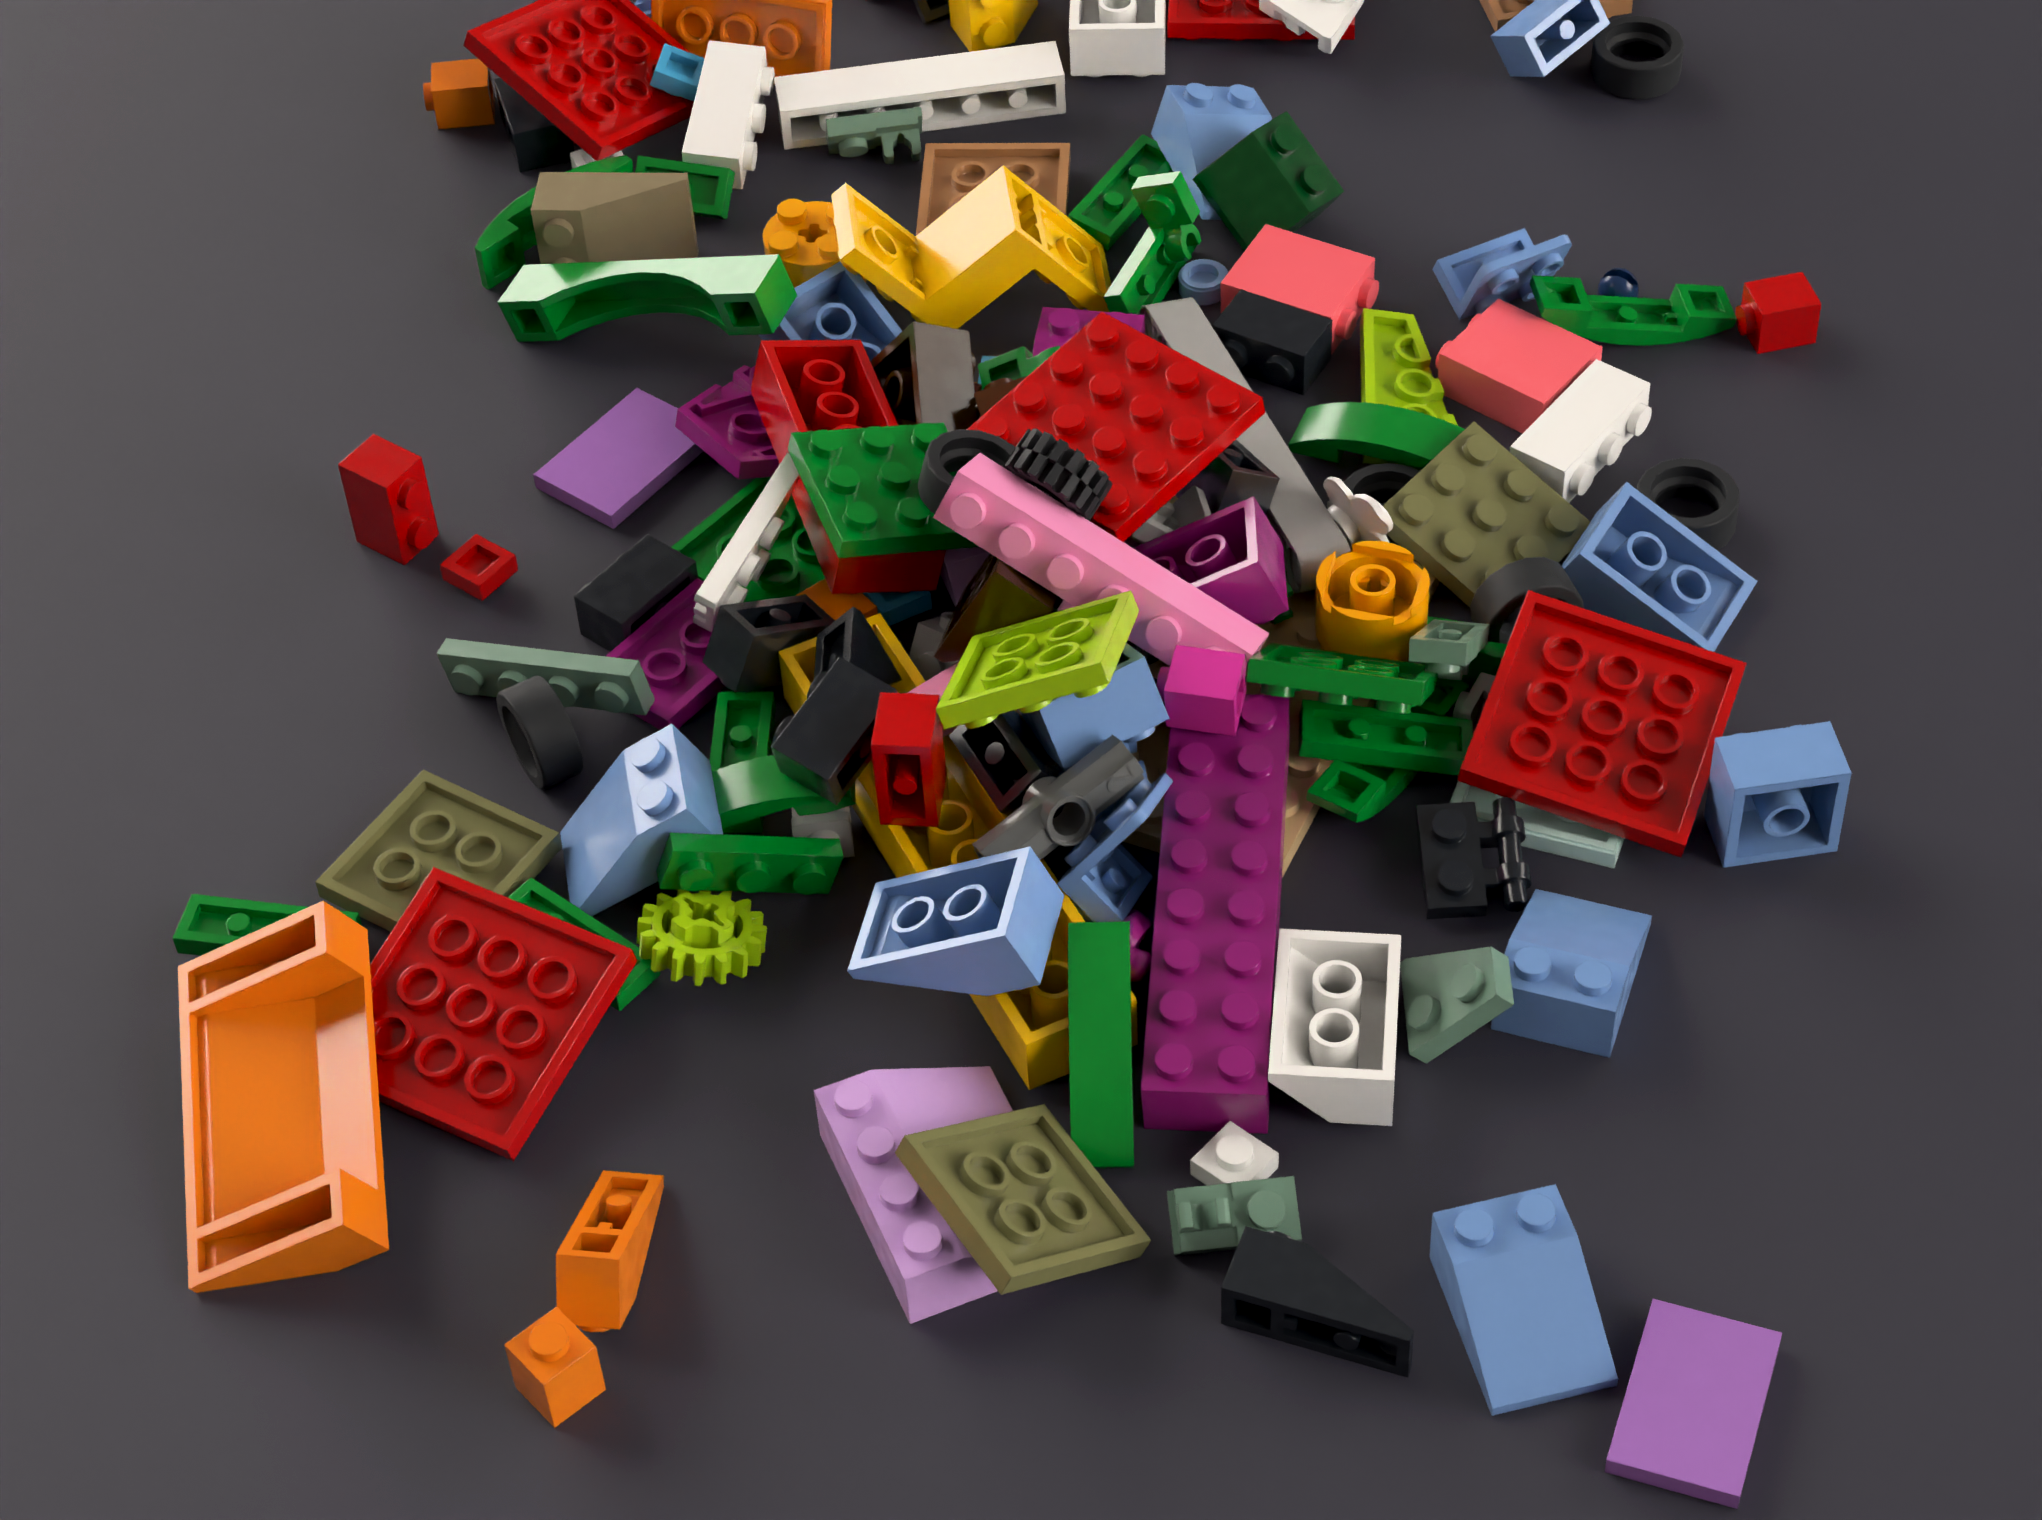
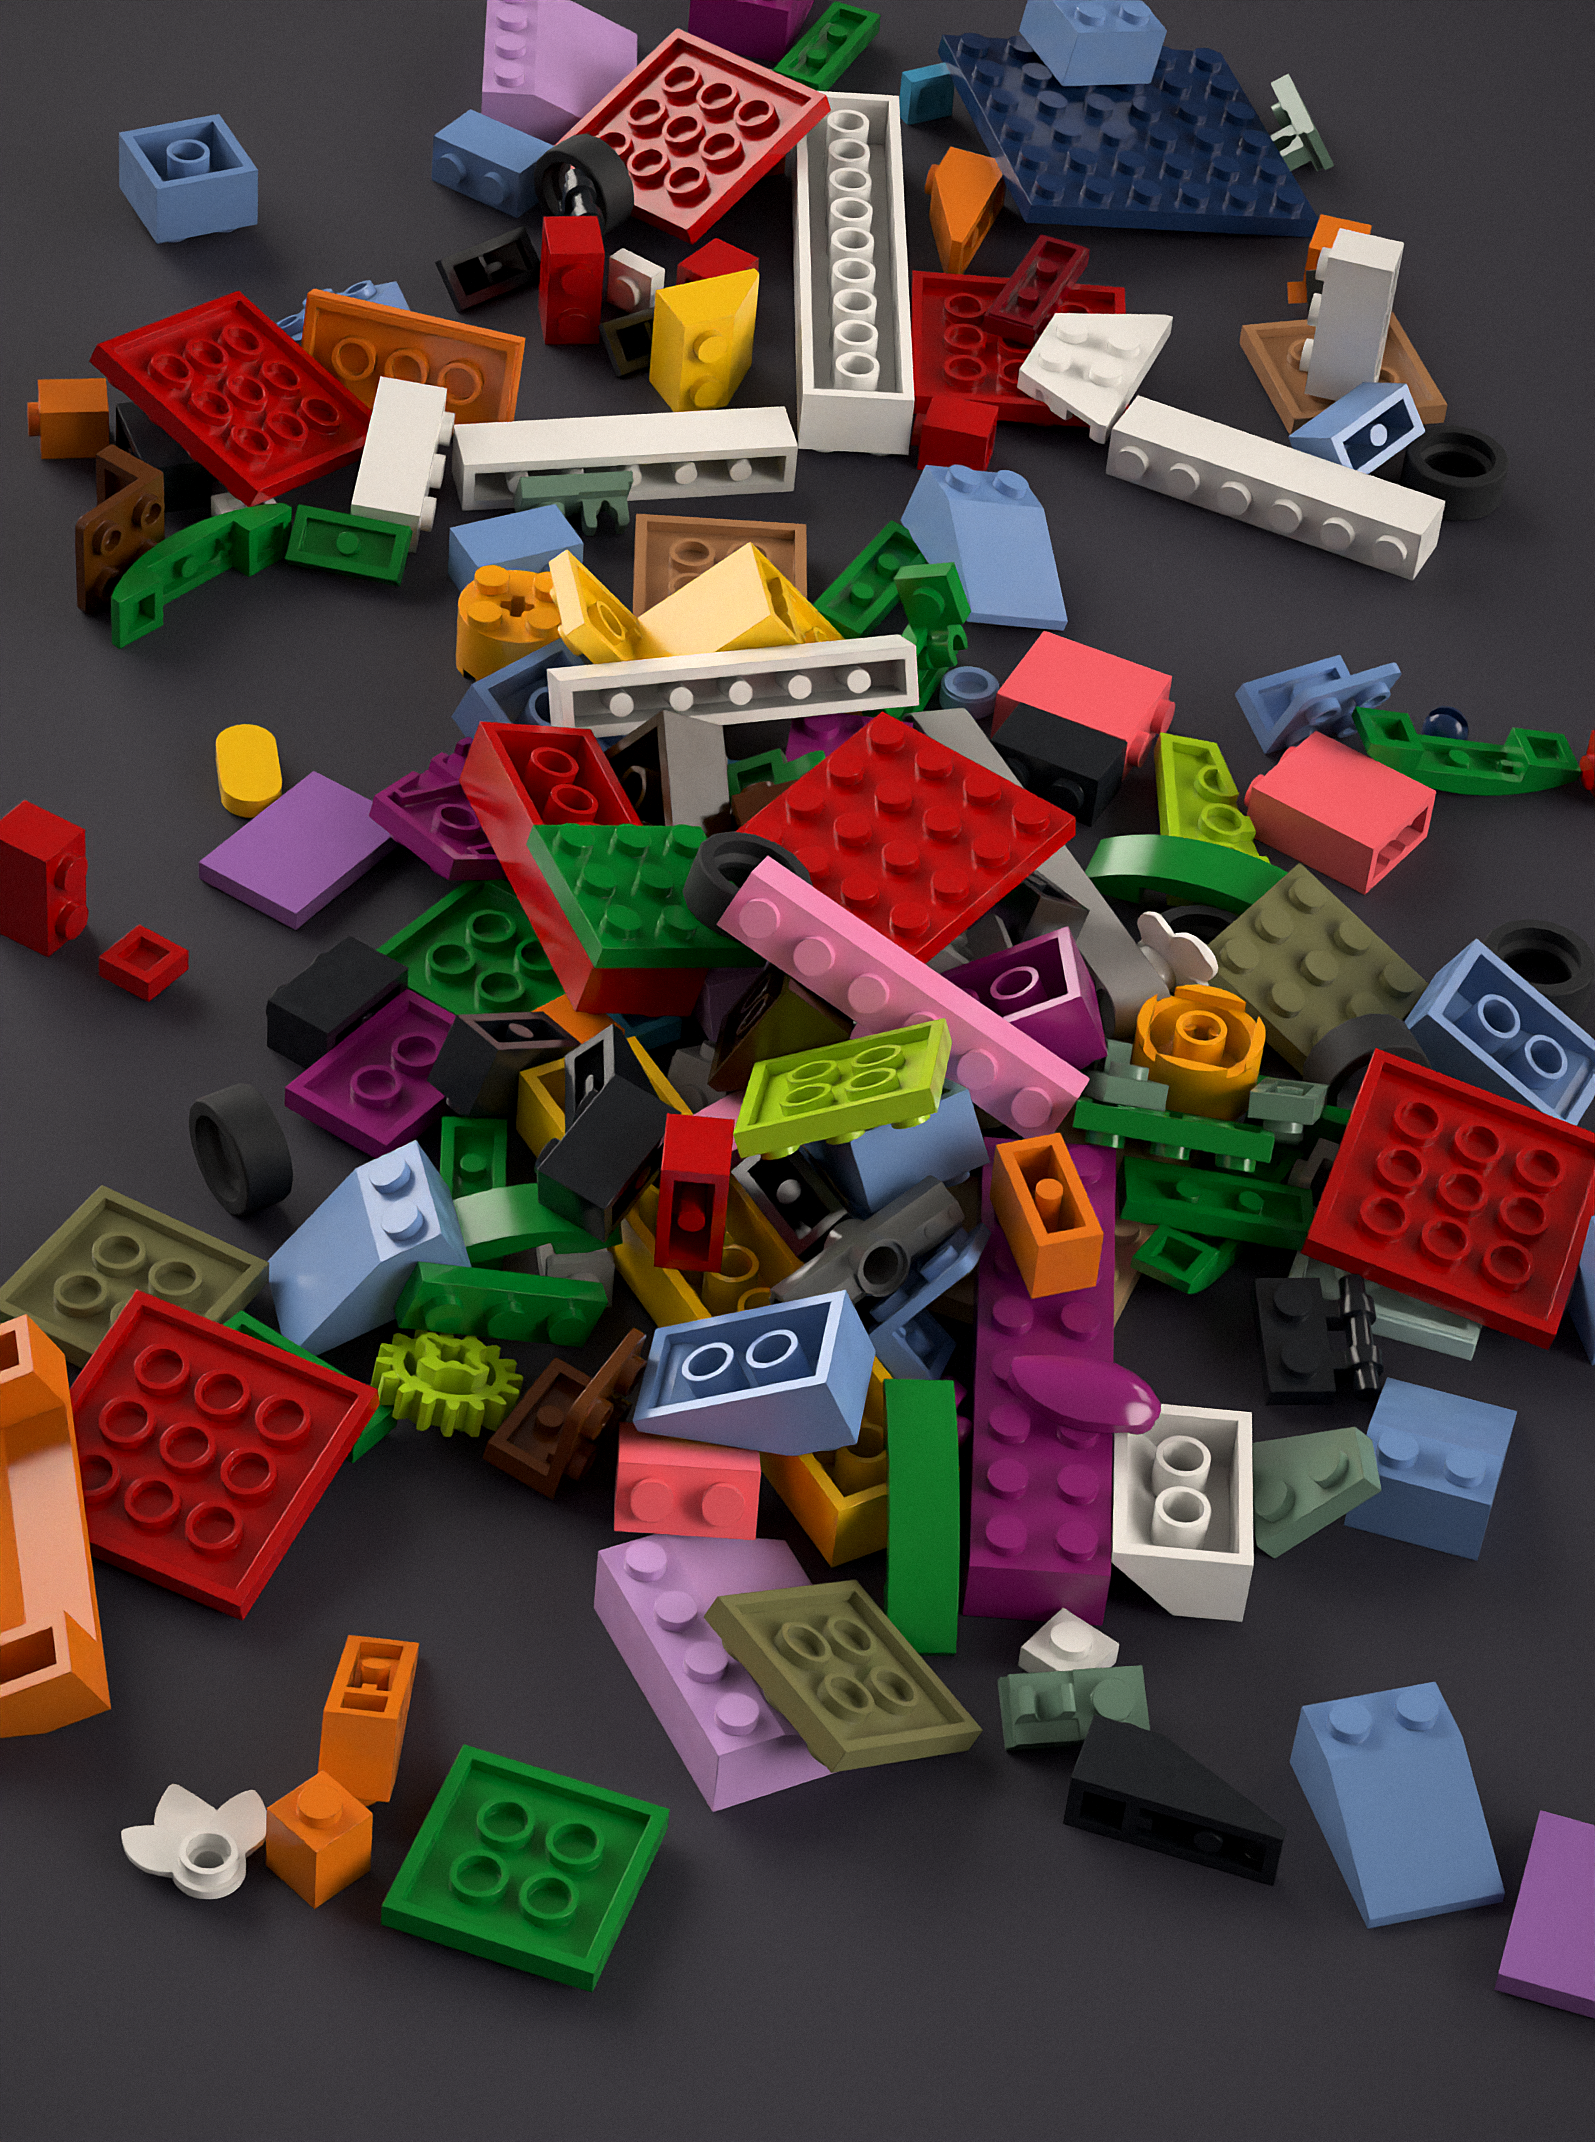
camera: 10 degrees left, 5 degrees down
sand green plate [436,638,655,715] -> none
green arch [497,254,797,342] -> none
dark tan slope [531,172,699,264] -> none
dark azure plate [650,43,705,101] -> none
white wing [693,453,800,633] -> none
black tyre [1003,429,1113,521] -> none
dark pink brick [1156,645,1247,736] -> none
dark green slope [1192,111,1344,251] -> none
white brick [1510,359,1652,503] -> none
none -> reddish brown bracket [75,444,165,615]
none -> white plate [121,1784,267,1899]
none -> yellow tile [216,724,282,818]
none -> green plate [381,1744,670,1993]
none -> medium blue brick [448,504,584,592]
none -> reddish brown bracket [482,1328,647,1500]
none -> white brick [547,634,919,738]
none -> coral brick [614,1422,761,1540]
none -> red brick [911,393,999,471]
none -> orange brick [989,1132,1104,1299]
none -> magenta arm [1007,1355,1161,1435]
none -> sand green plate [1078,1038,1169,1111]
none -> white brick [1106,395,1445,581]

